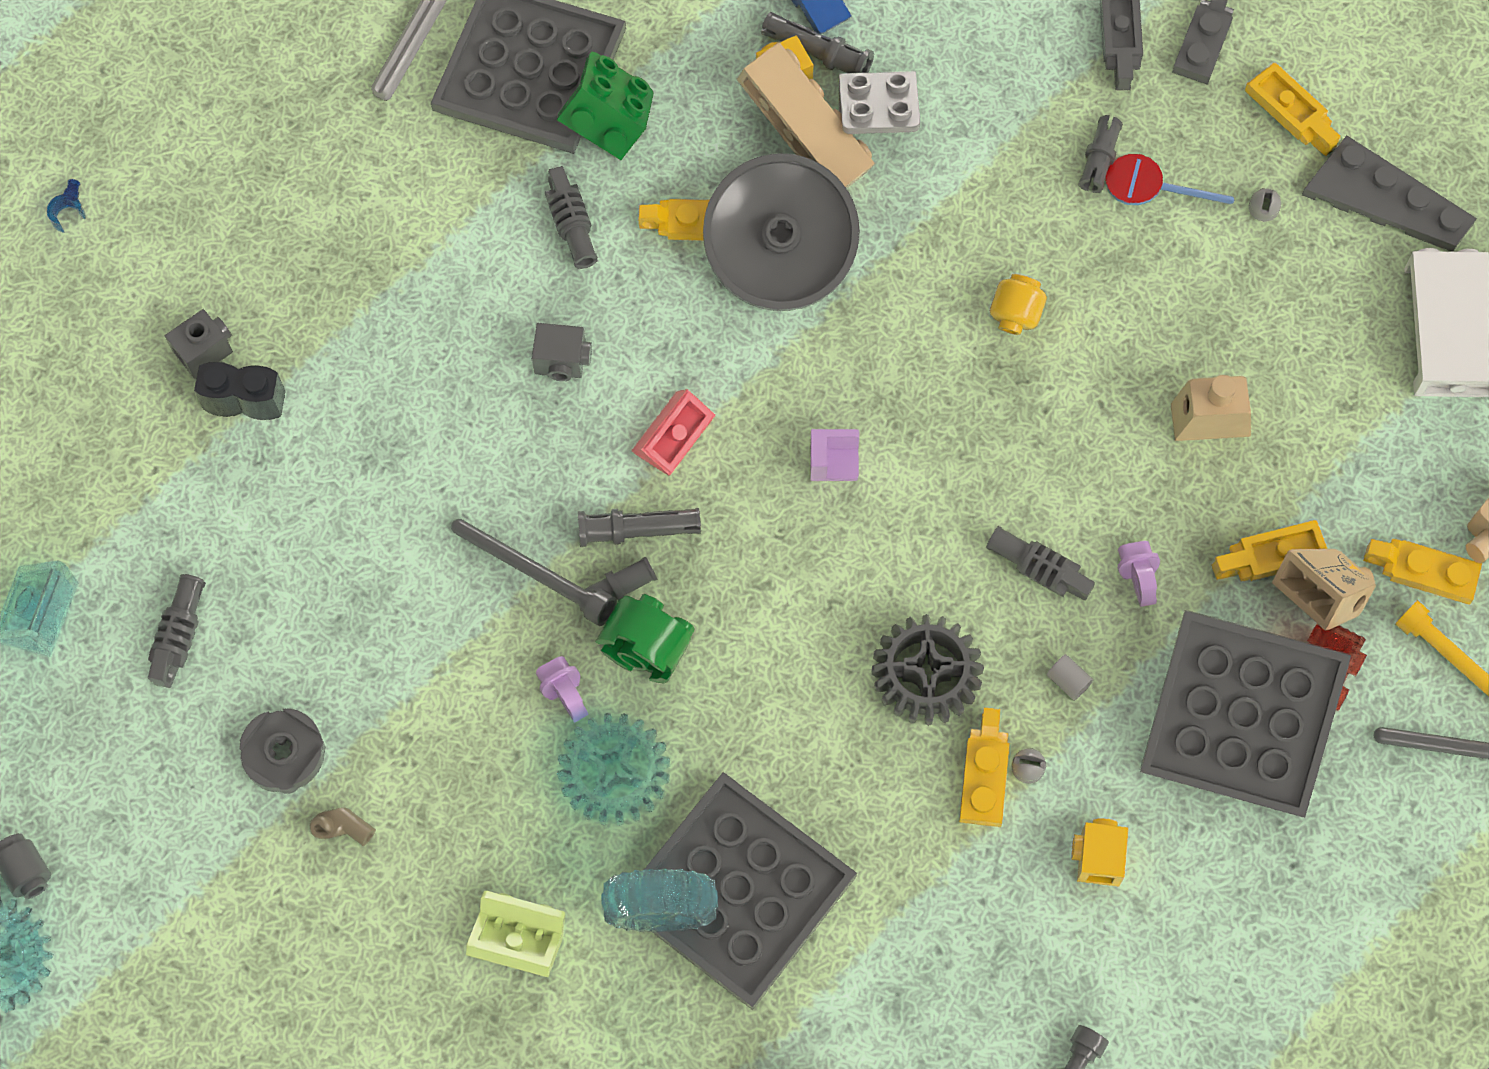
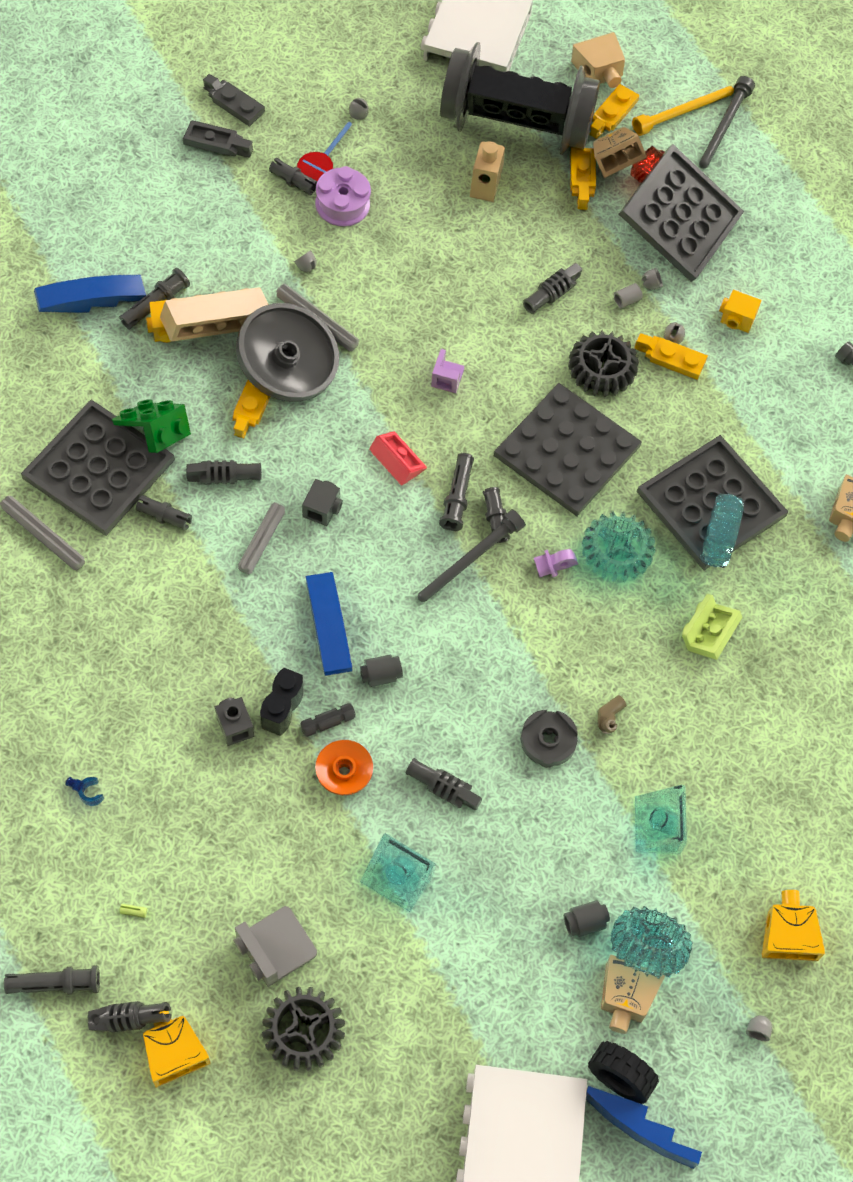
camera: 80 degrees left, 5 degrees down
green brick [596,594,695,684] -> none
bracket [839,71,920,134] -> none
yellow head [990,274,1047,335] -> none
lavender piece [1117,541,1160,607] -> none
yellow hinge [1245,63,1340,156] -> none
dark grey wing [1302,135,1477,252] -> none
none -> dark grey pin [136,495,192,531]
none -> light grey axle [238,502,285,574]
none -> light grey axle [276,284,359,352]
none -> light grey hinge [294,250,317,272]
none -> dark grey axle [300,703,356,737]
none -> blue slope [306,572,353,676]
none -> lavender wheel [315,166,371,227]
none -> orange dish [315,740,373,795]
none -> dark grey brick [360,654,403,687]
none -> brick [440,42,600,155]
none -> dark grey plate [493,383,642,516]
none -> clear light blue slope [635,785,687,855]
none -> light grey hinge [642,268,663,290]

